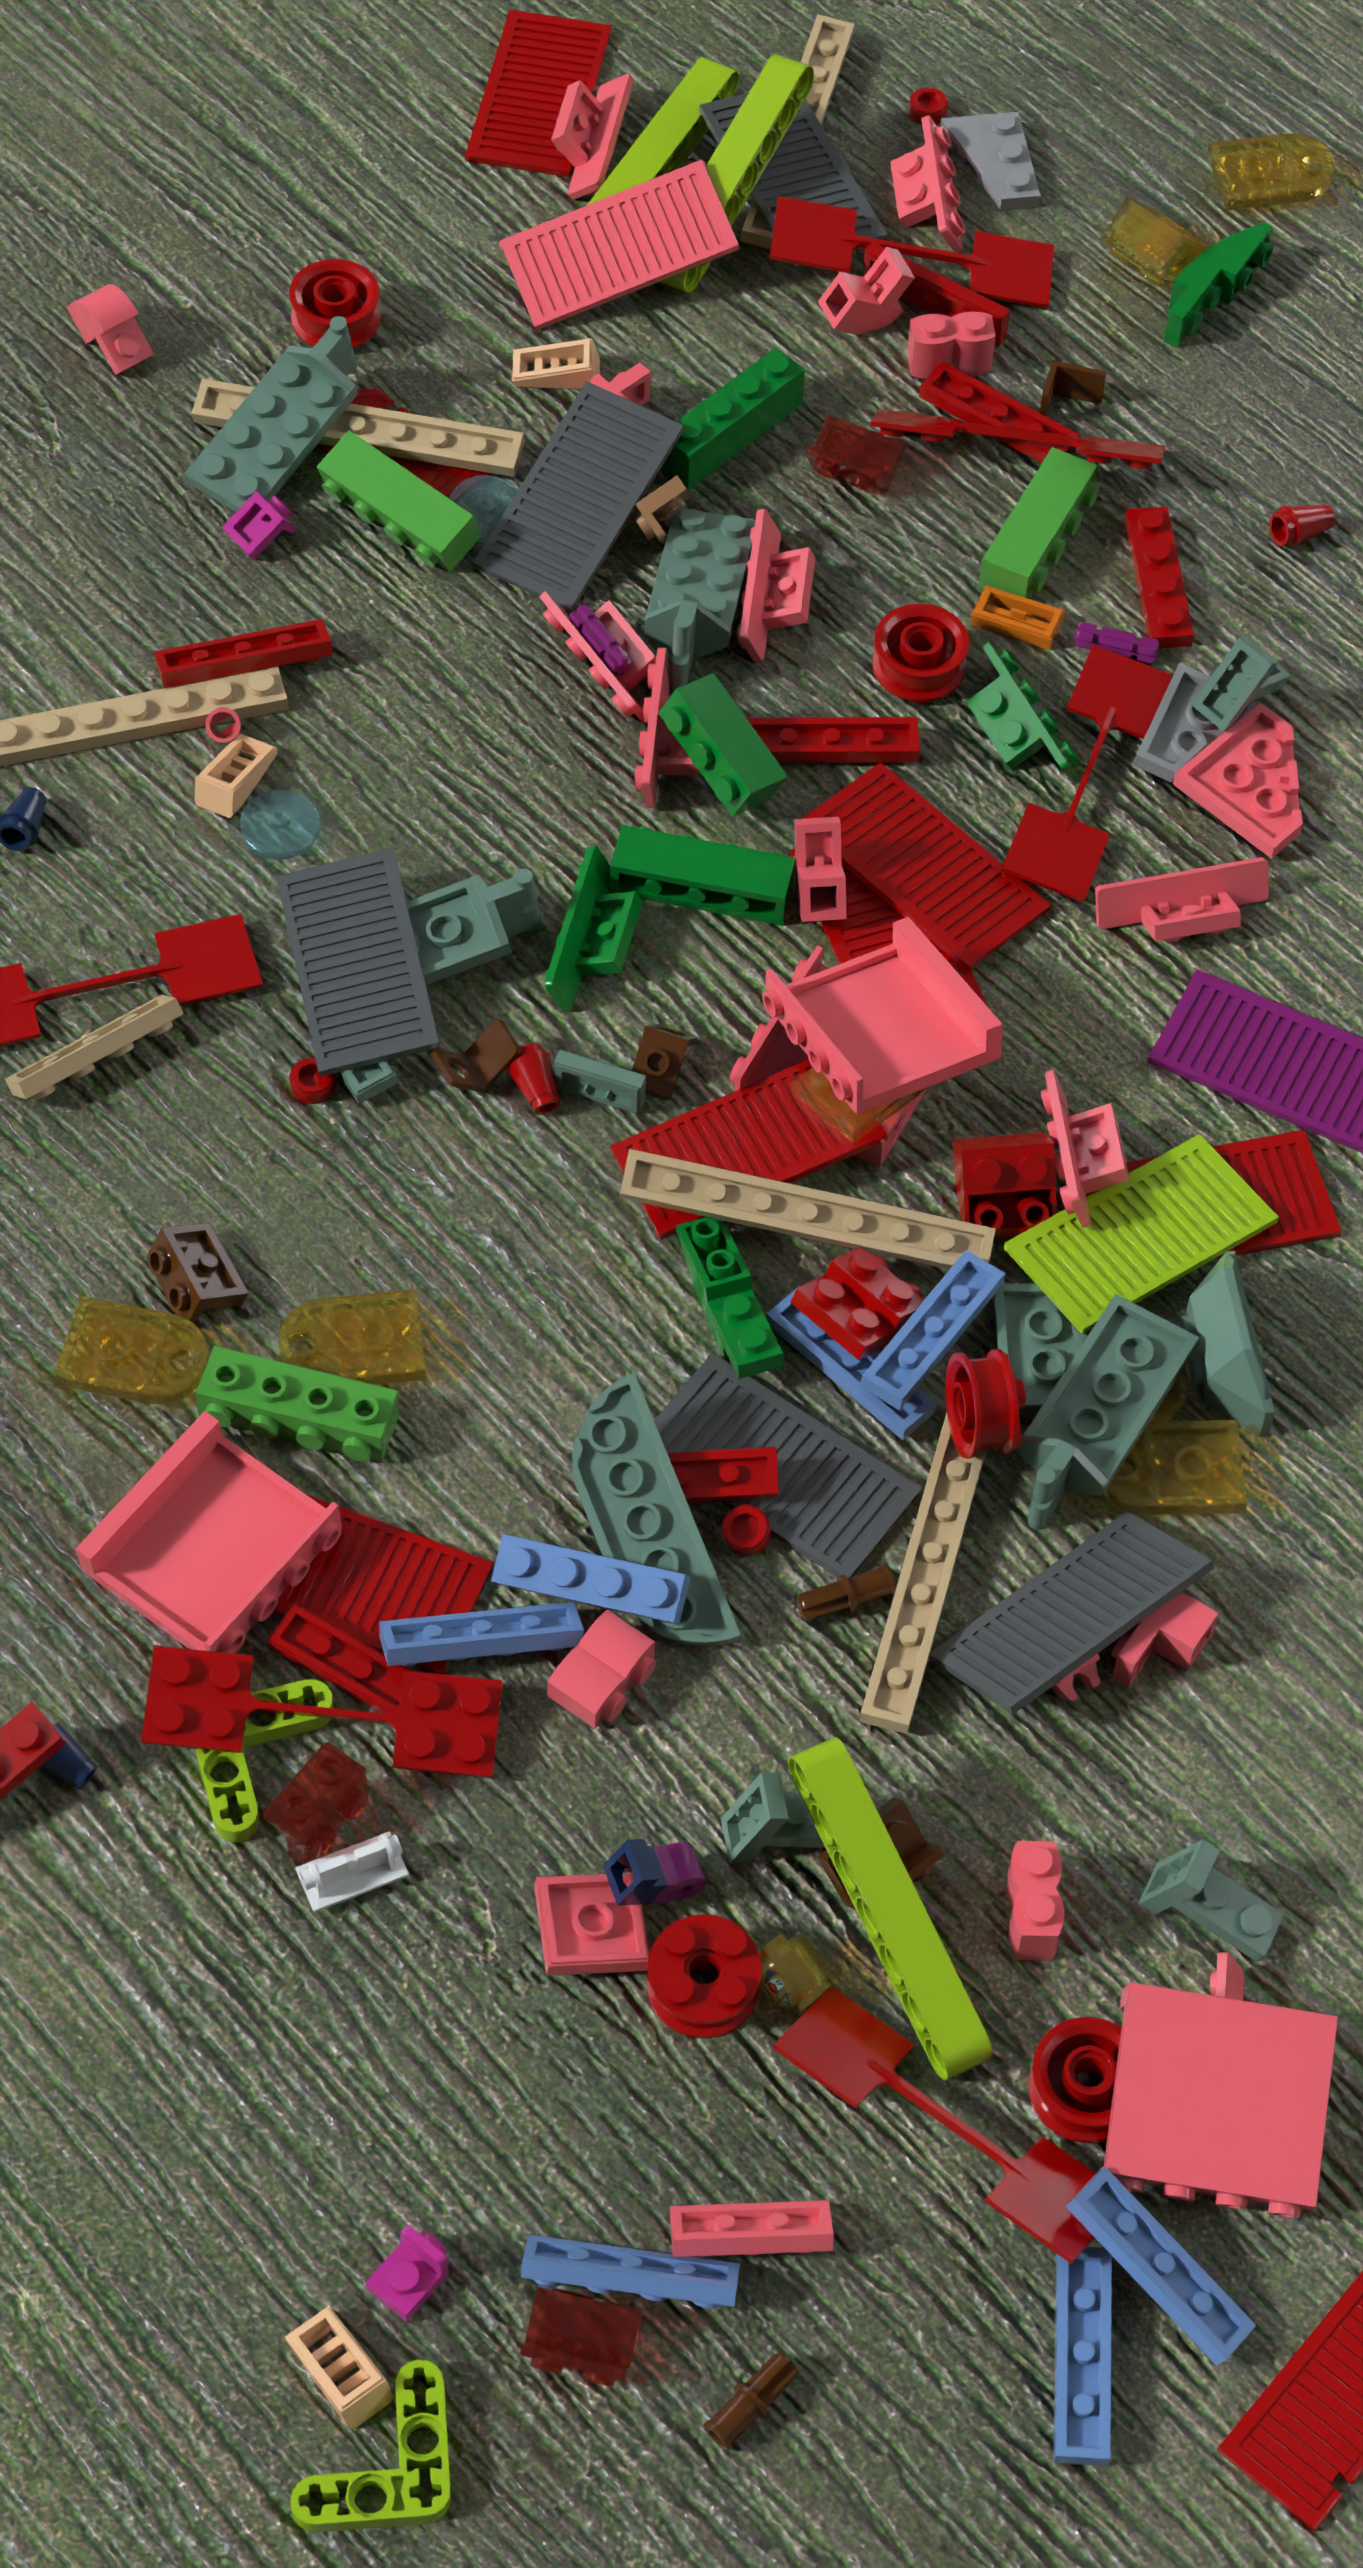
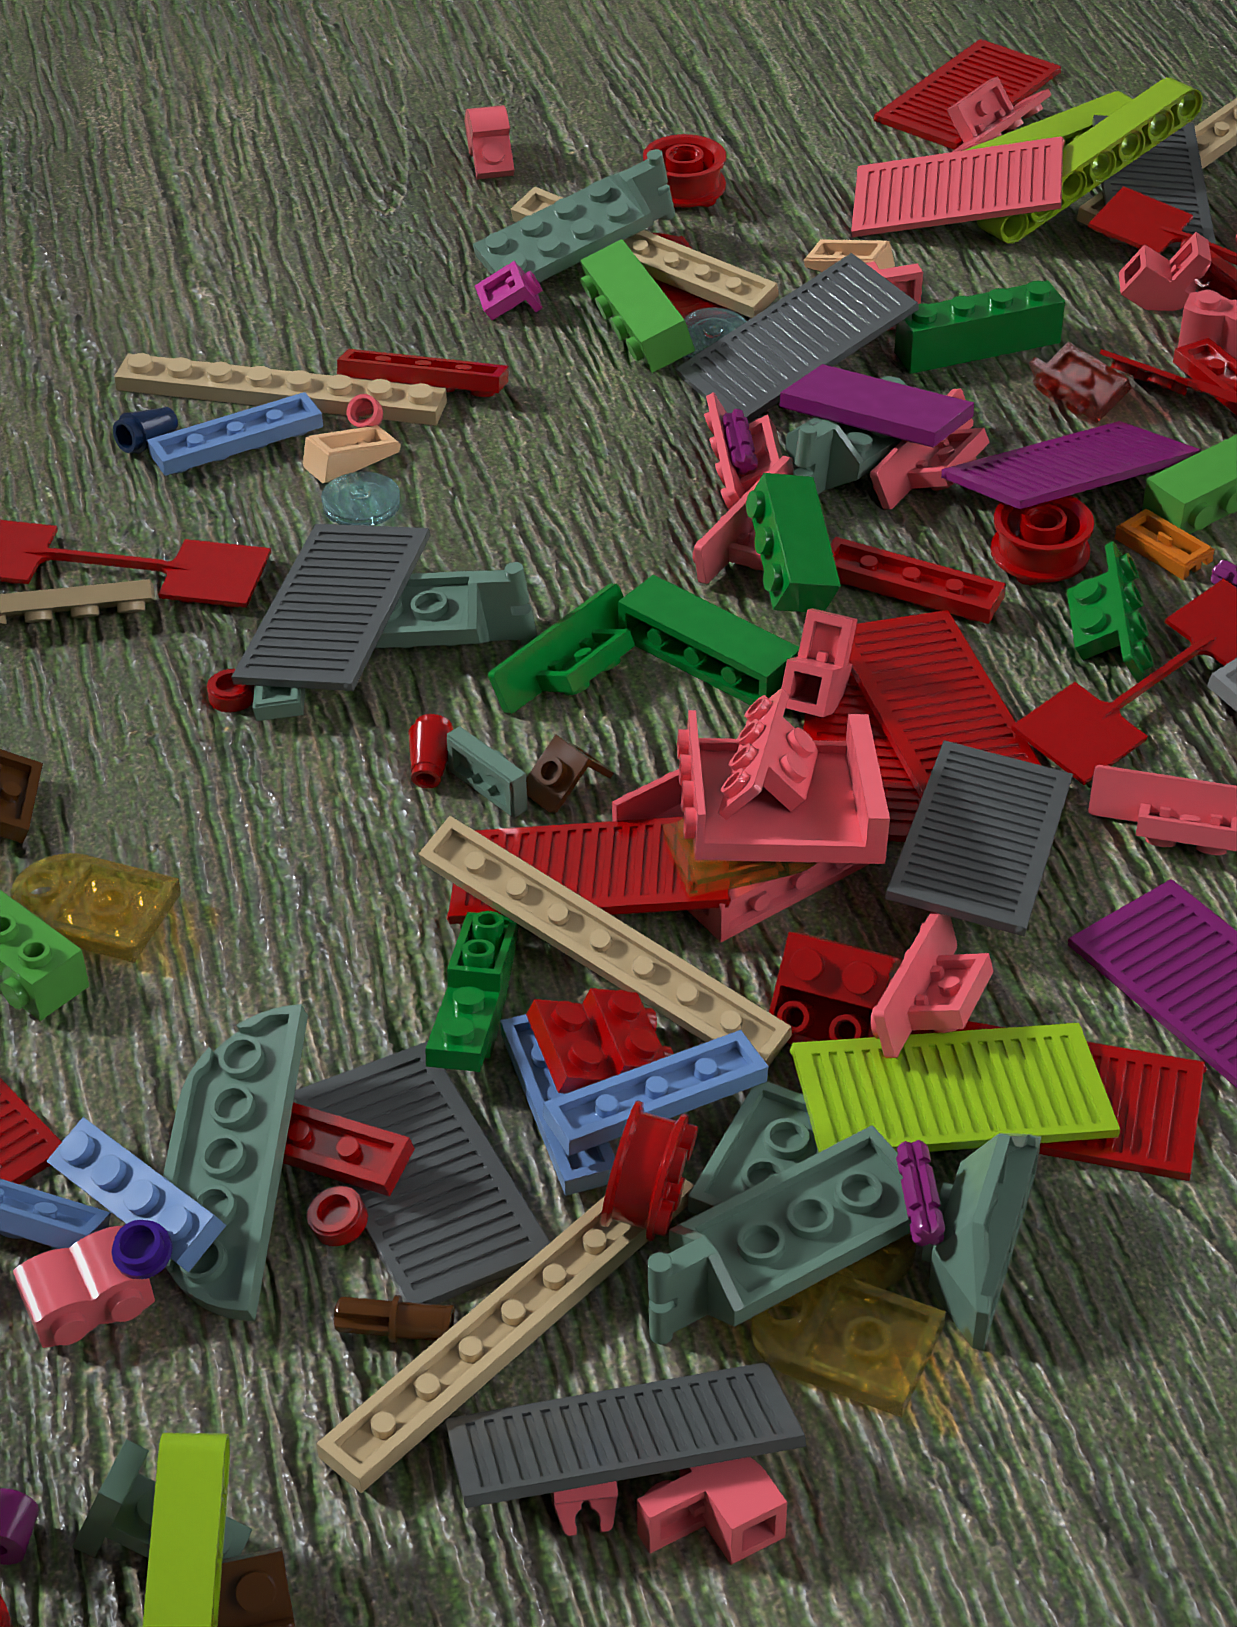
camera: 30 degrees right, 15 degrees down
reddish brown bracket [431,1019,521,1093] -> none
medium nougat bracket [635,475,690,545] -> none
none -> dark purple plate [112,1220,173,1279]
none -> medium blue plate [147,392,323,476]
none -> coral bracket [718,688,819,820]
none -> magenta tile [780,364,974,448]
none -> dark grey window [885,740,1073,936]
none -> magenta axle [896,1140,945,1247]
none -> magenta window [941,421,1201,509]

